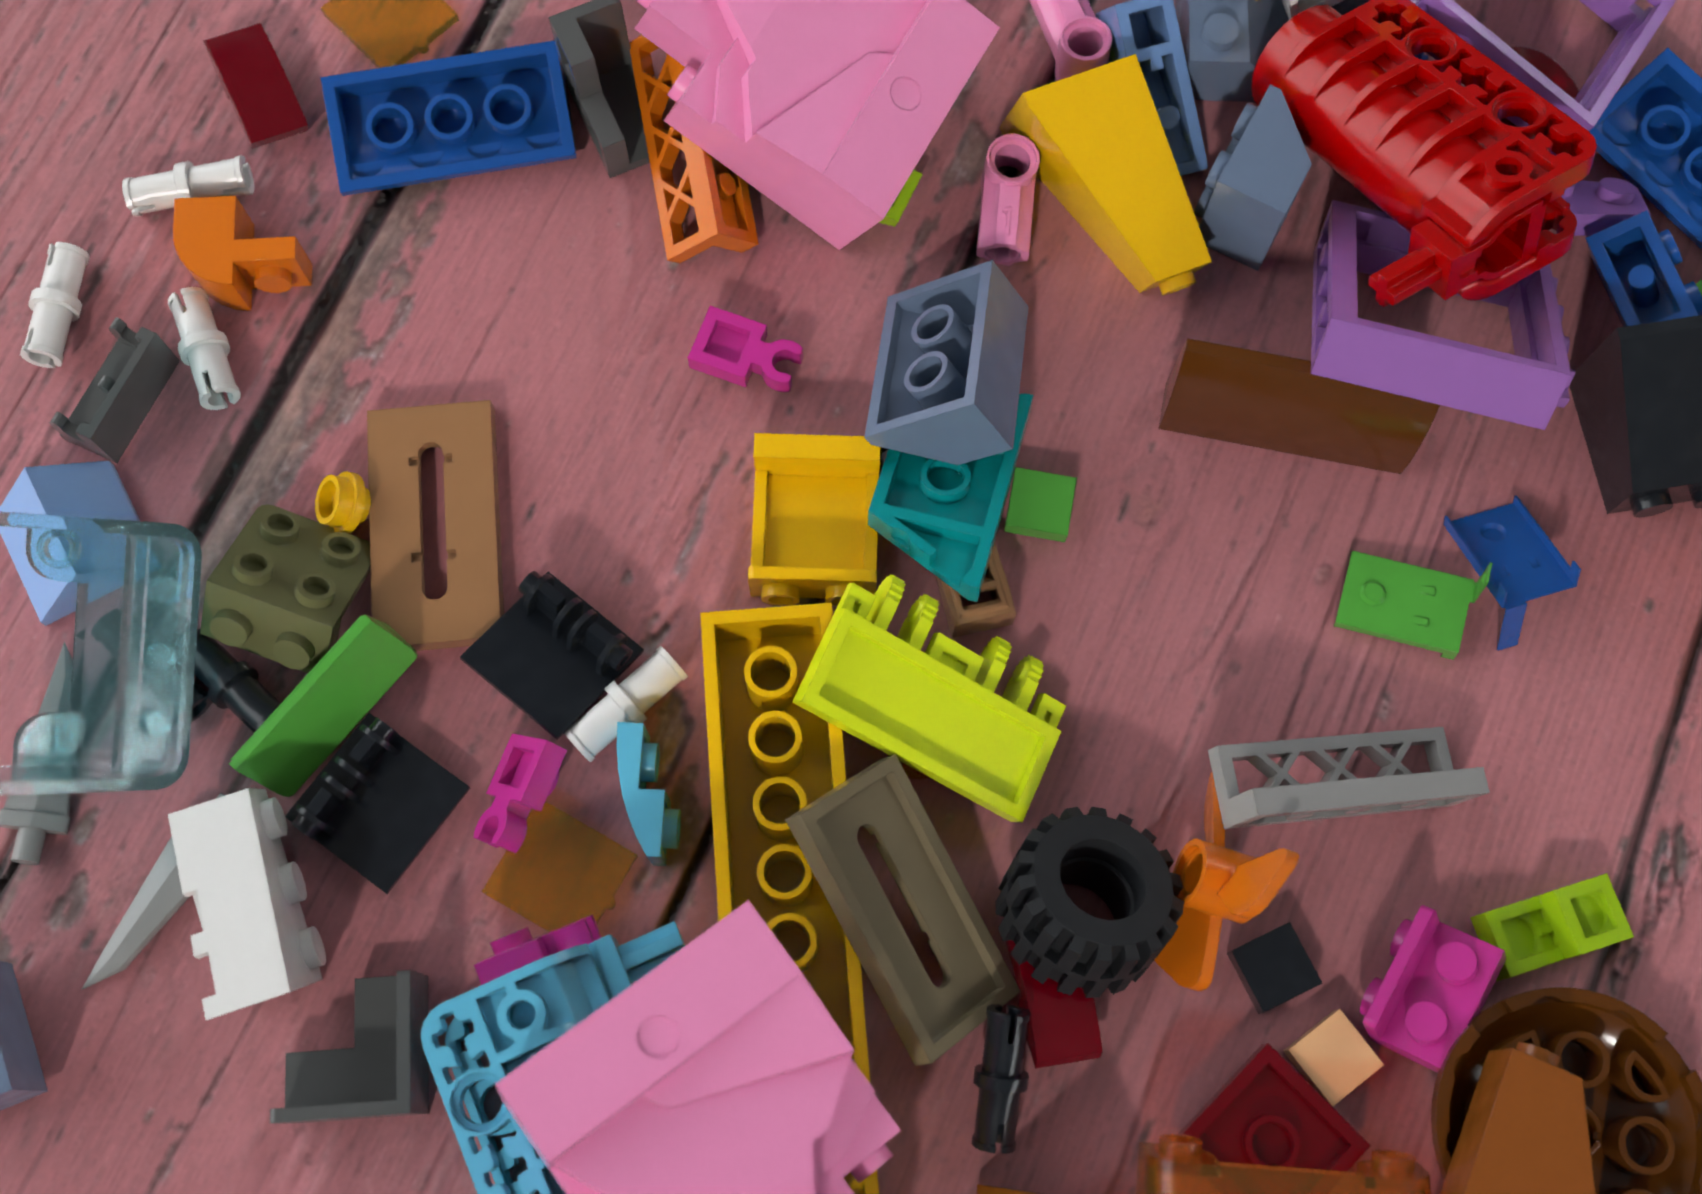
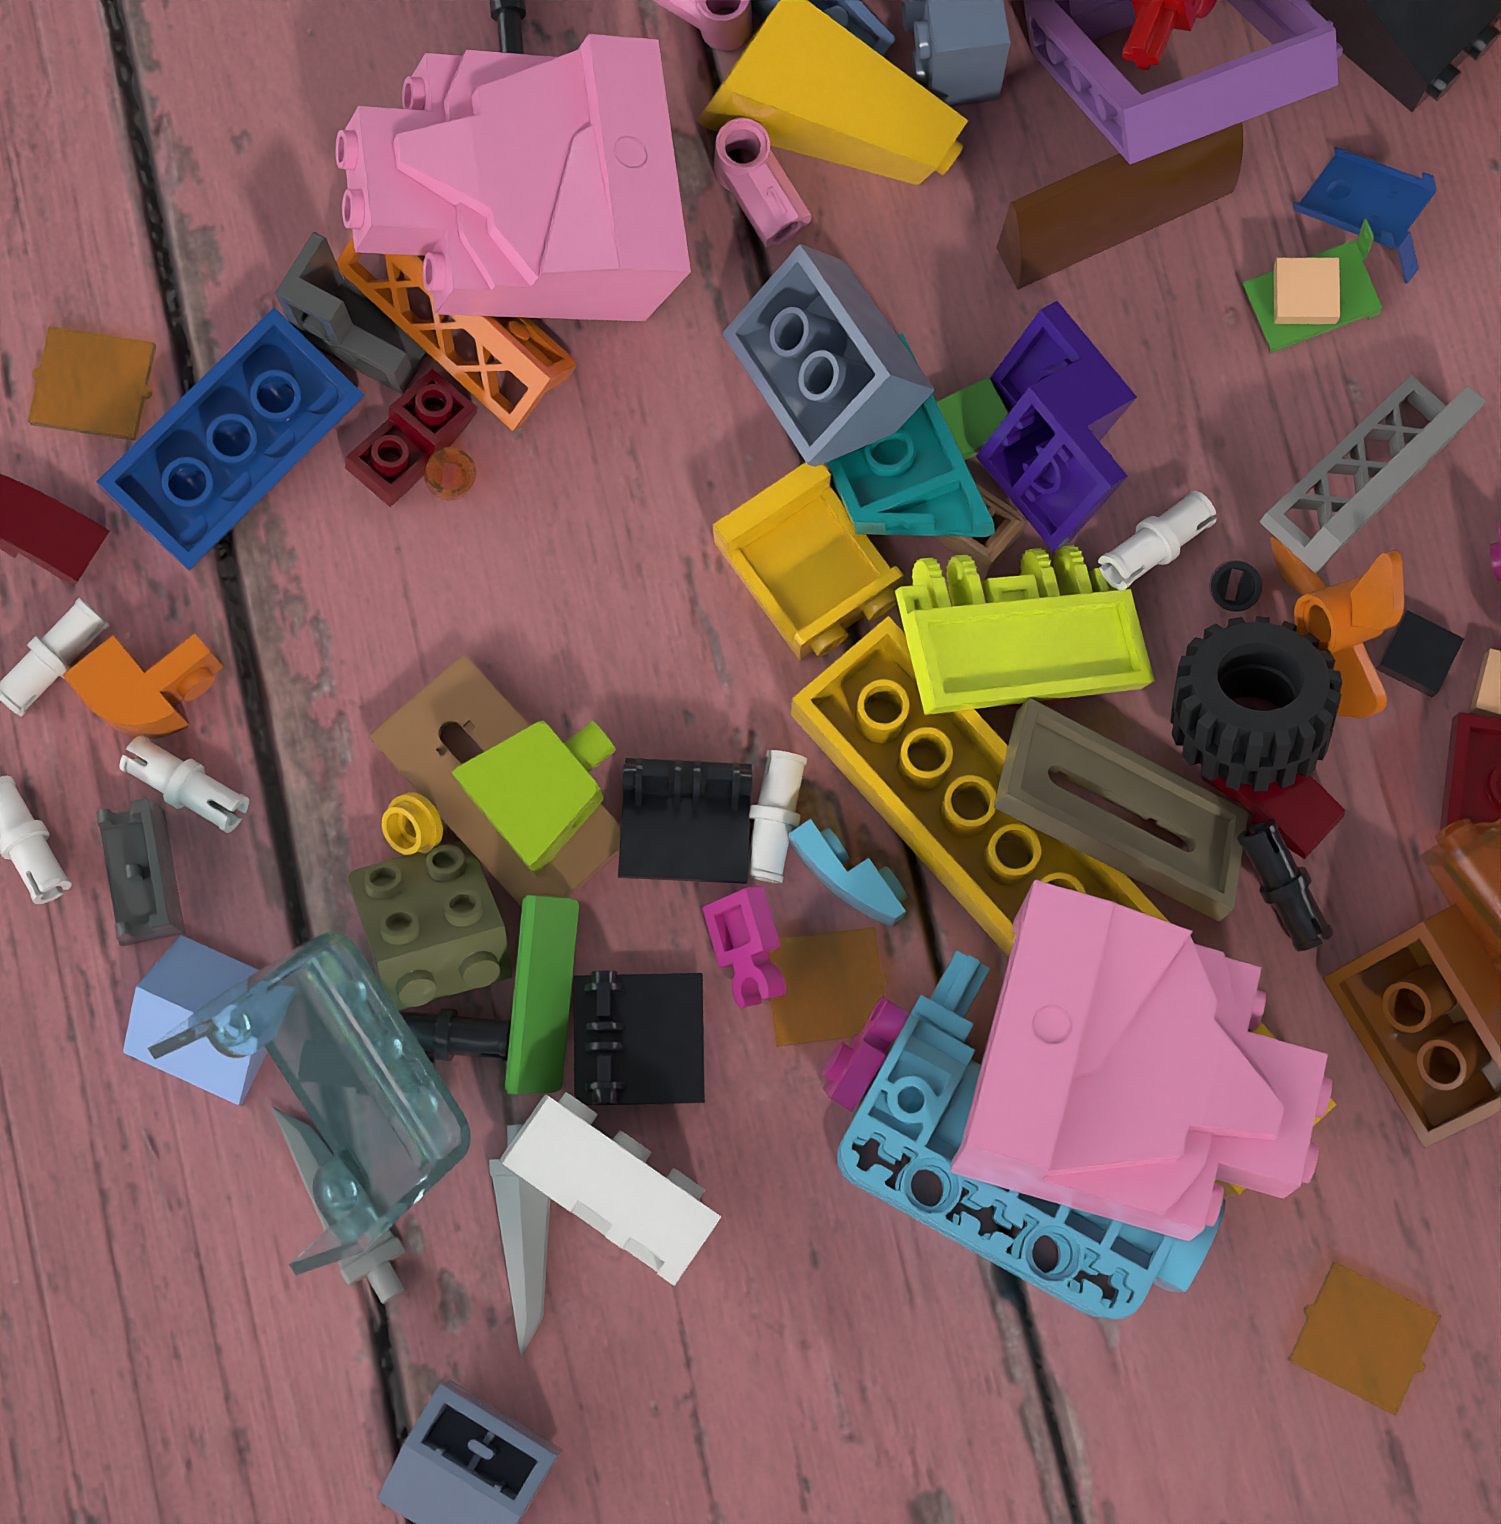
camera: 35 degrees left, 5 degrees up
dark grey panel [270,970,429,1124] -> none
dark pink plate [687,305,803,392] -> none
none -> dark red slope [345,369,478,508]
none -> clear orange hinge [424,447,476,501]
none -> lime torso [452,720,616,876]
none -> dark purple bracket [976,301,1137,552]
none -> white pin [1098,491,1217,591]
none -> black hinge [1209,560,1262,612]
none -> light nougat tile [1274,258,1340,324]

